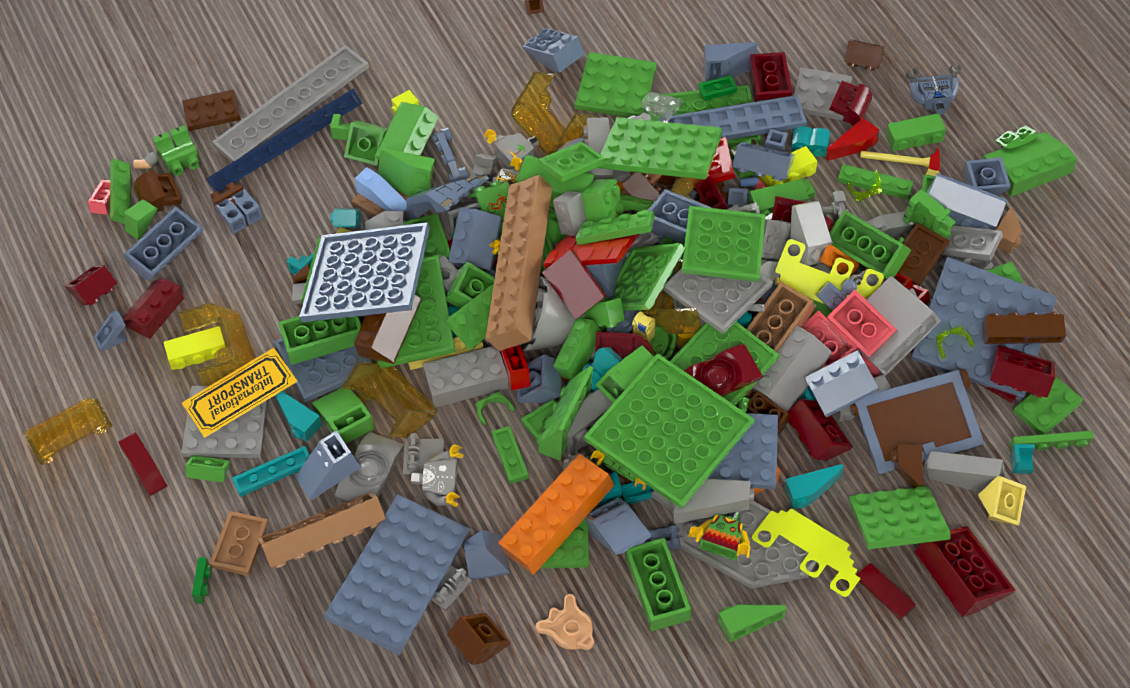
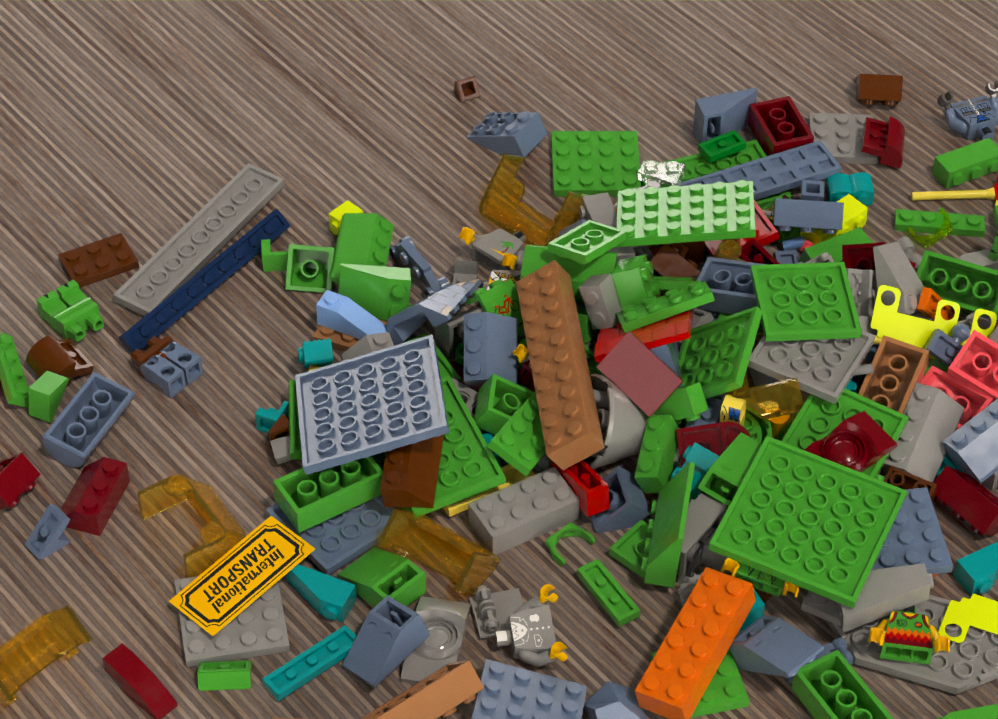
camera: 15 degrees left, 10 degrees down
arm [133,152,159,169] -> none
neon yellow brick [164,326,228,370] -> none
teal tile [621,482,654,505] -> none
red slope [826,118,879,161] -> none

